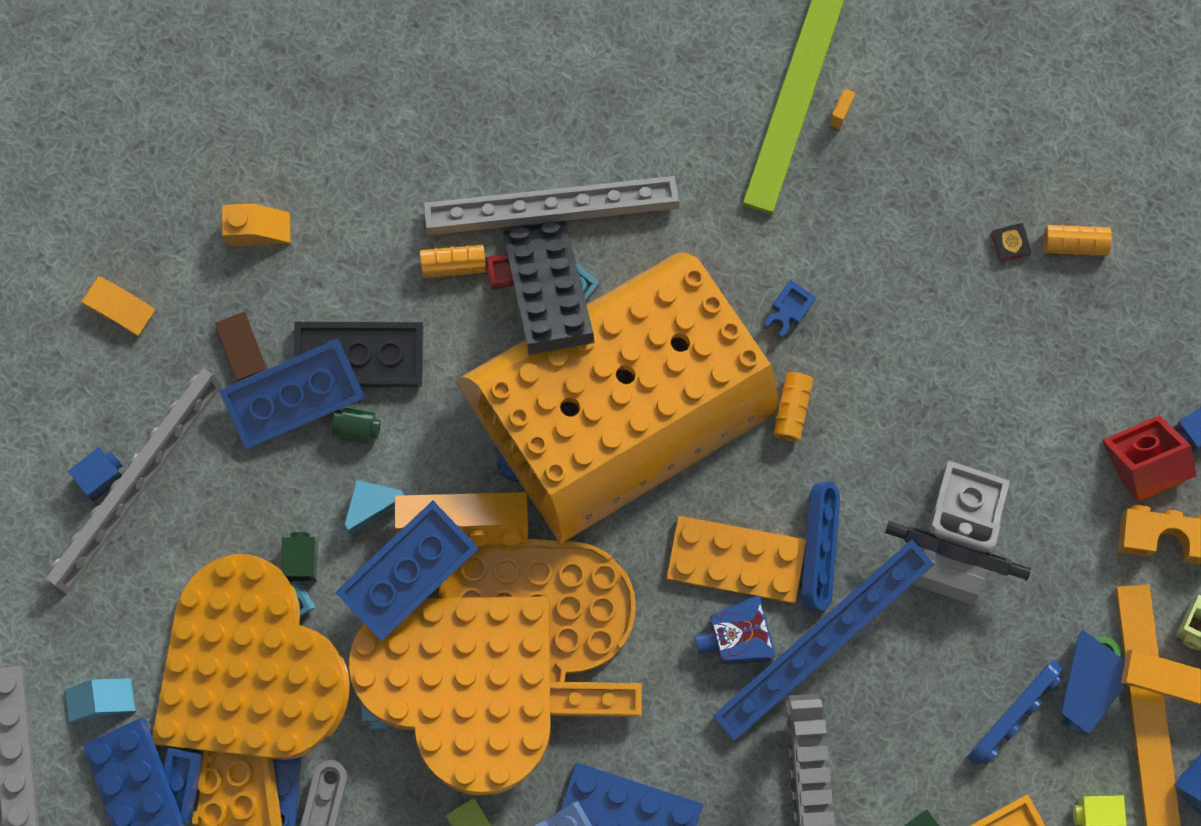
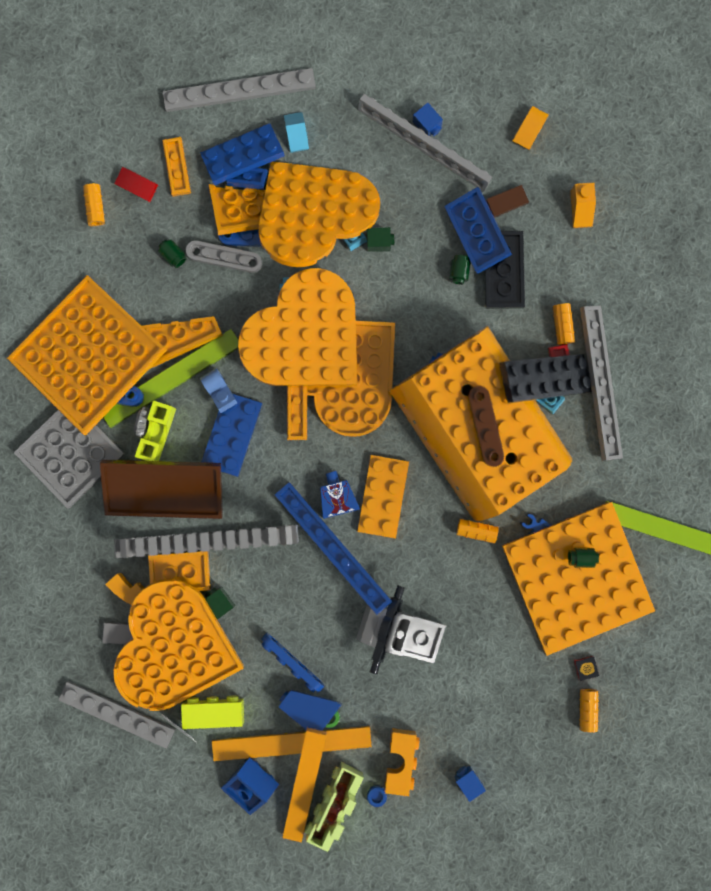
camera: 90 degrees right, 10 degrees up
blue plate [335,500,479,641] -> none
medium azure slope [345,480,404,535] -> none
light orange brick [395,492,528,546] -> none
blue plate [801,482,840,611] -> none
light orange tile [830,89,856,130] -> none
red slope [1102,415,1197,501] -> none
none -> reddish brown plate [468,386,504,467]
none -> light orange plate [501,502,655,656]
none -> dark green brick [568,548,599,568]

